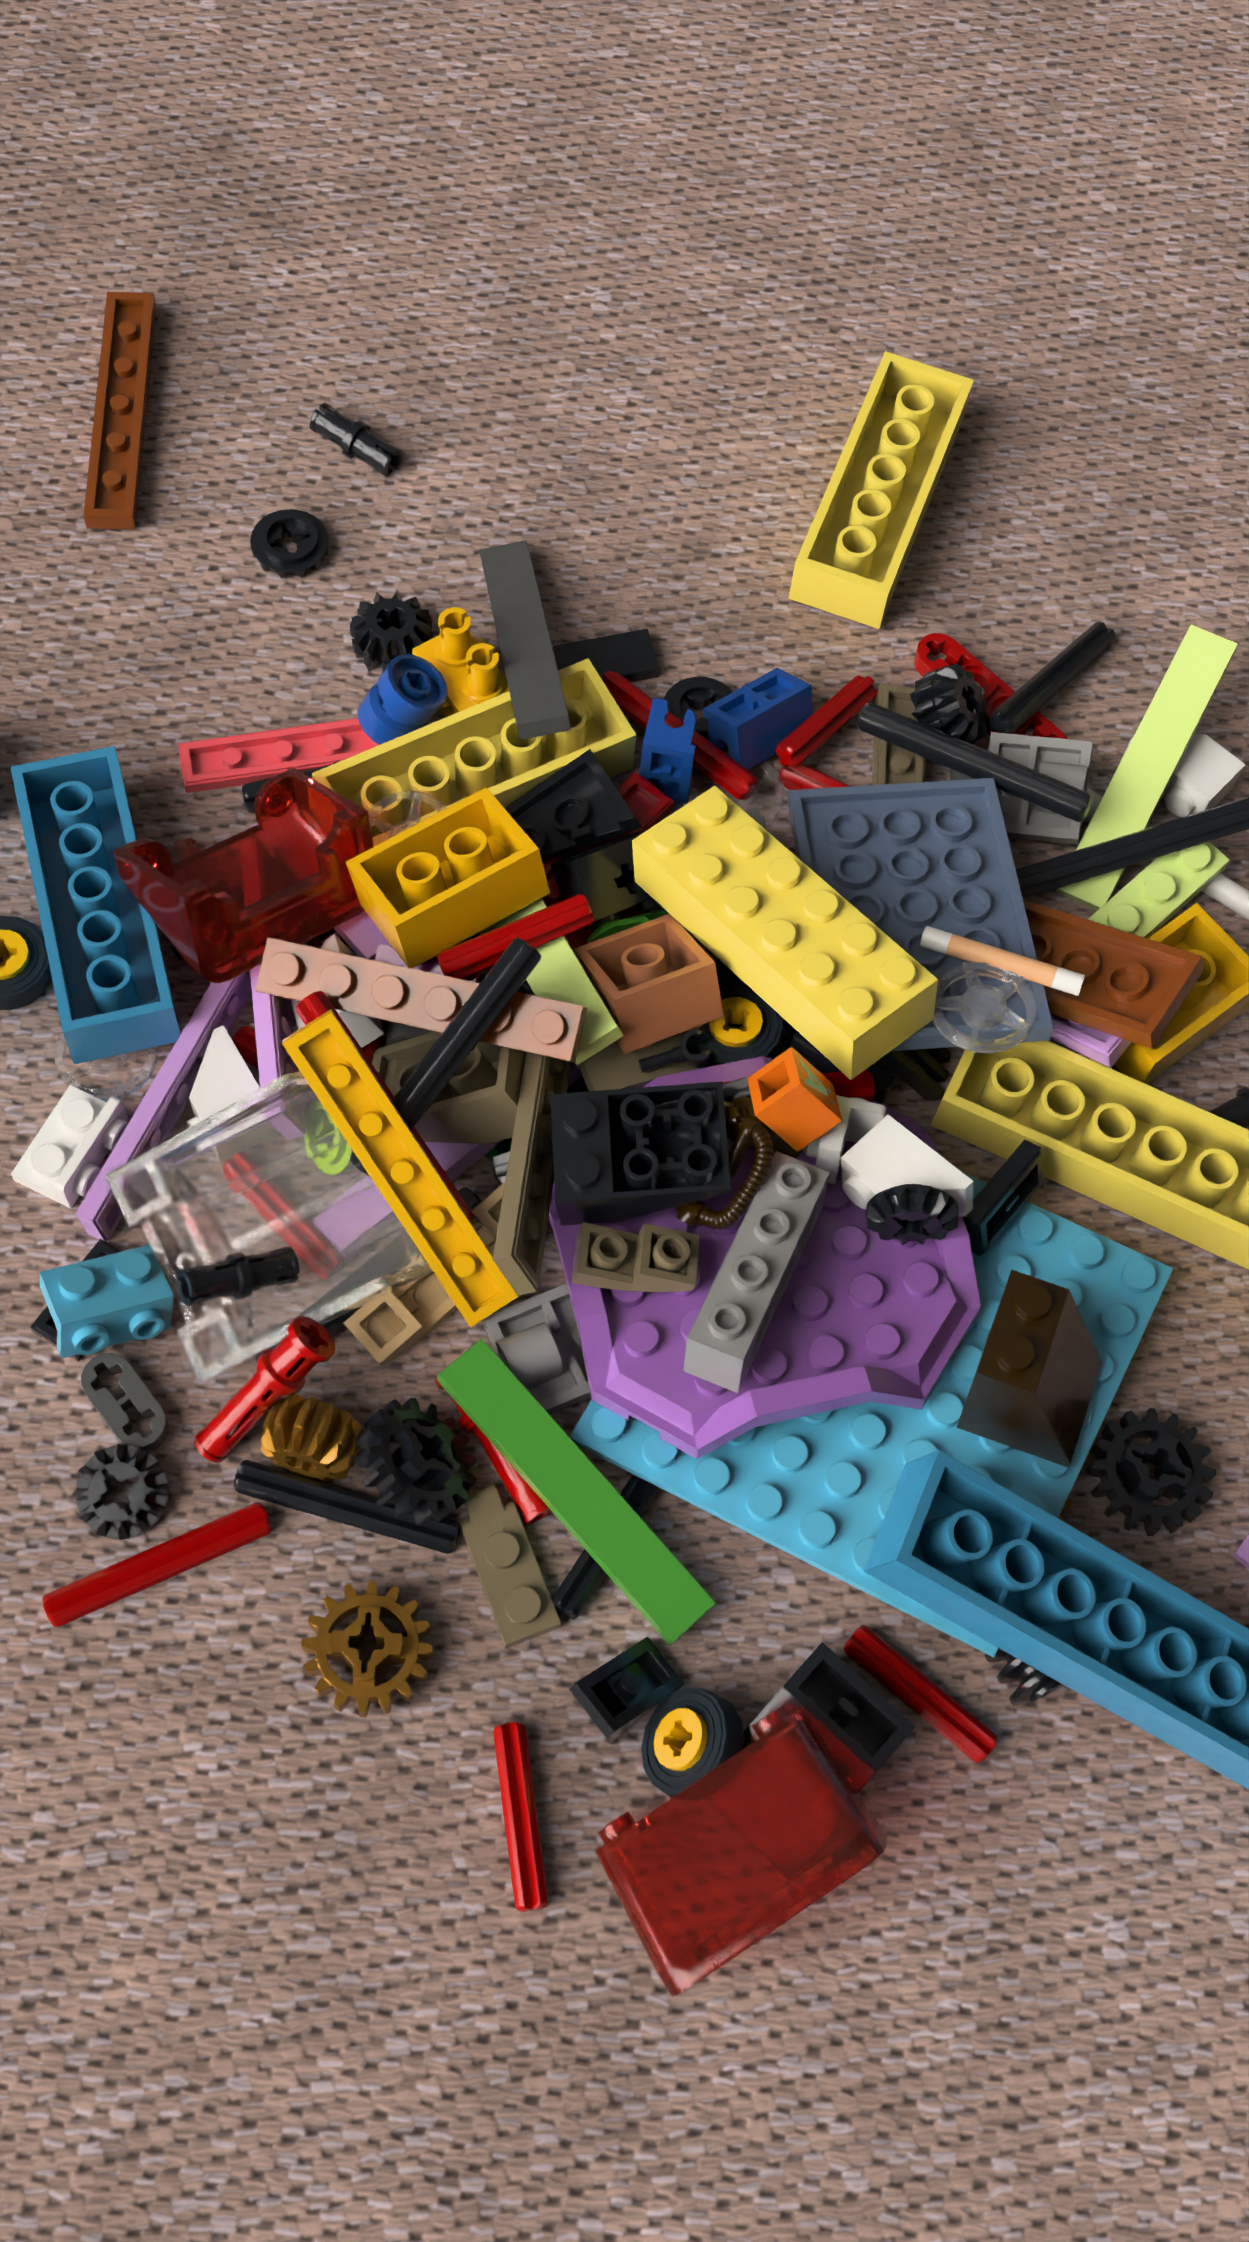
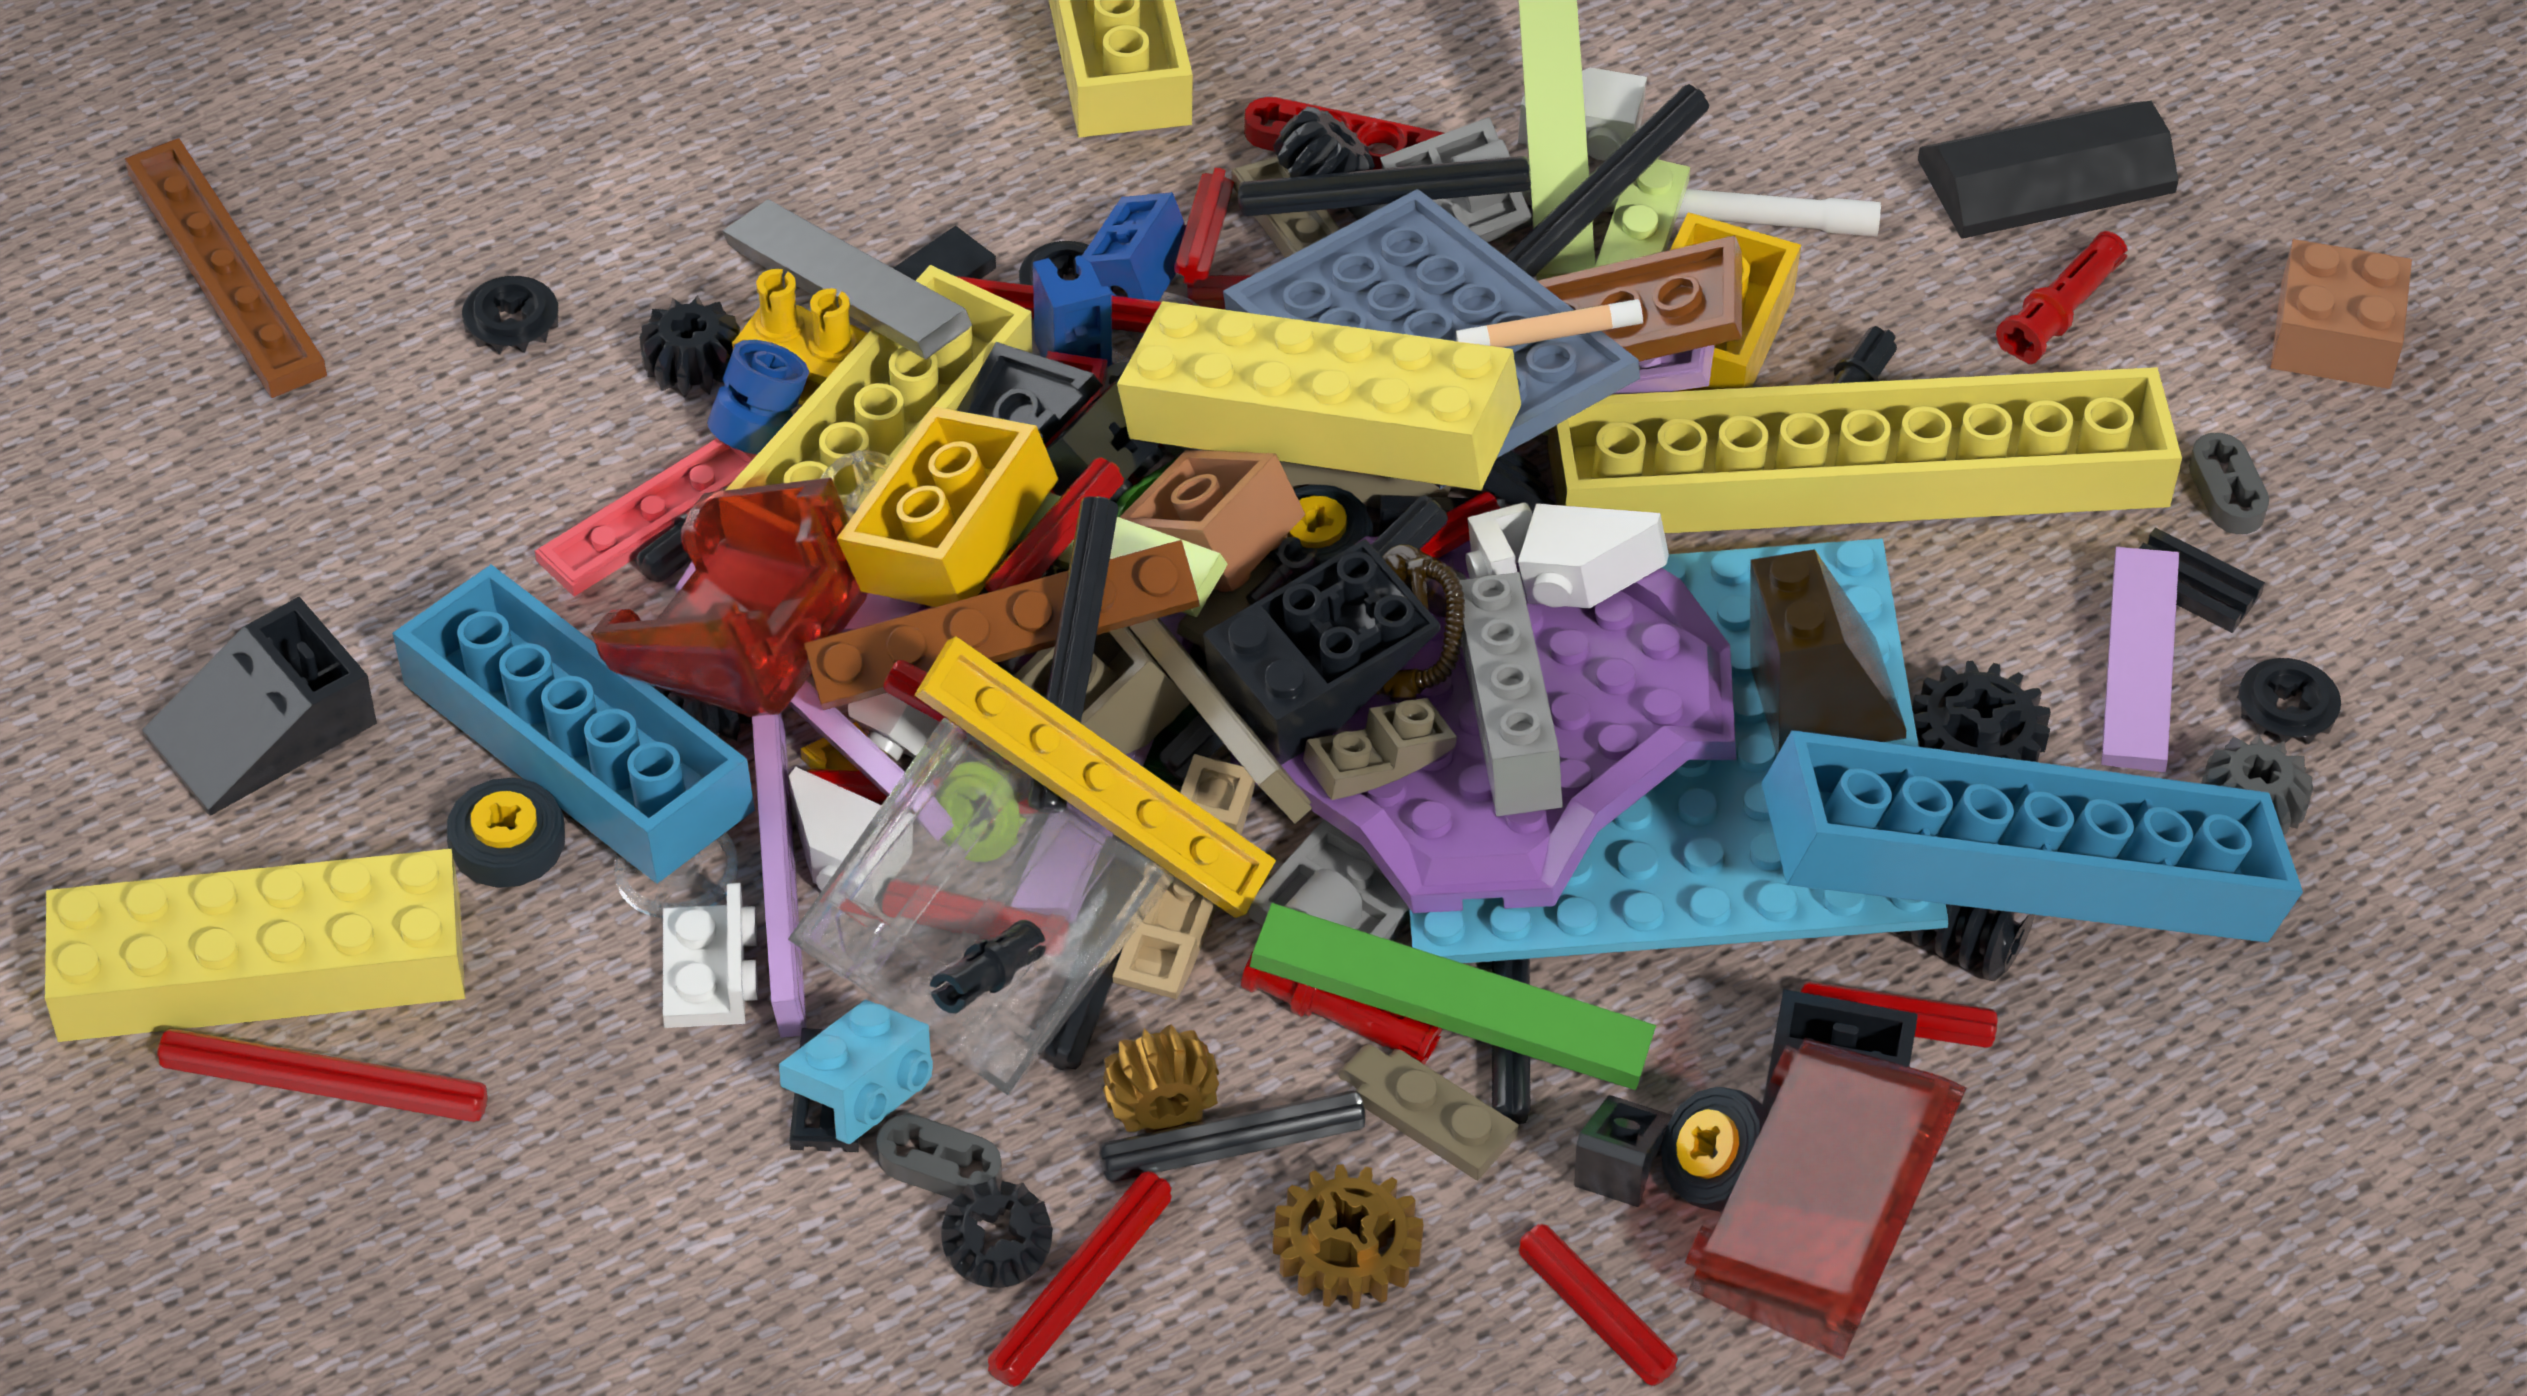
camera: 25 degrees left, 15 degrees down
red pin [194,1316,336,1463] -> none
black pin [310,403,403,477] -> none
black gear [355,1398,477,1525] -> none
orange brick [747,1047,843,1152] -> none
black gear [866,1184,959,1245] -> none
clear wheel [933,962,1037,1053] -> none
black tile [962,1140,1044,1256] -> none
black axle [989,622,1115,734] -> none

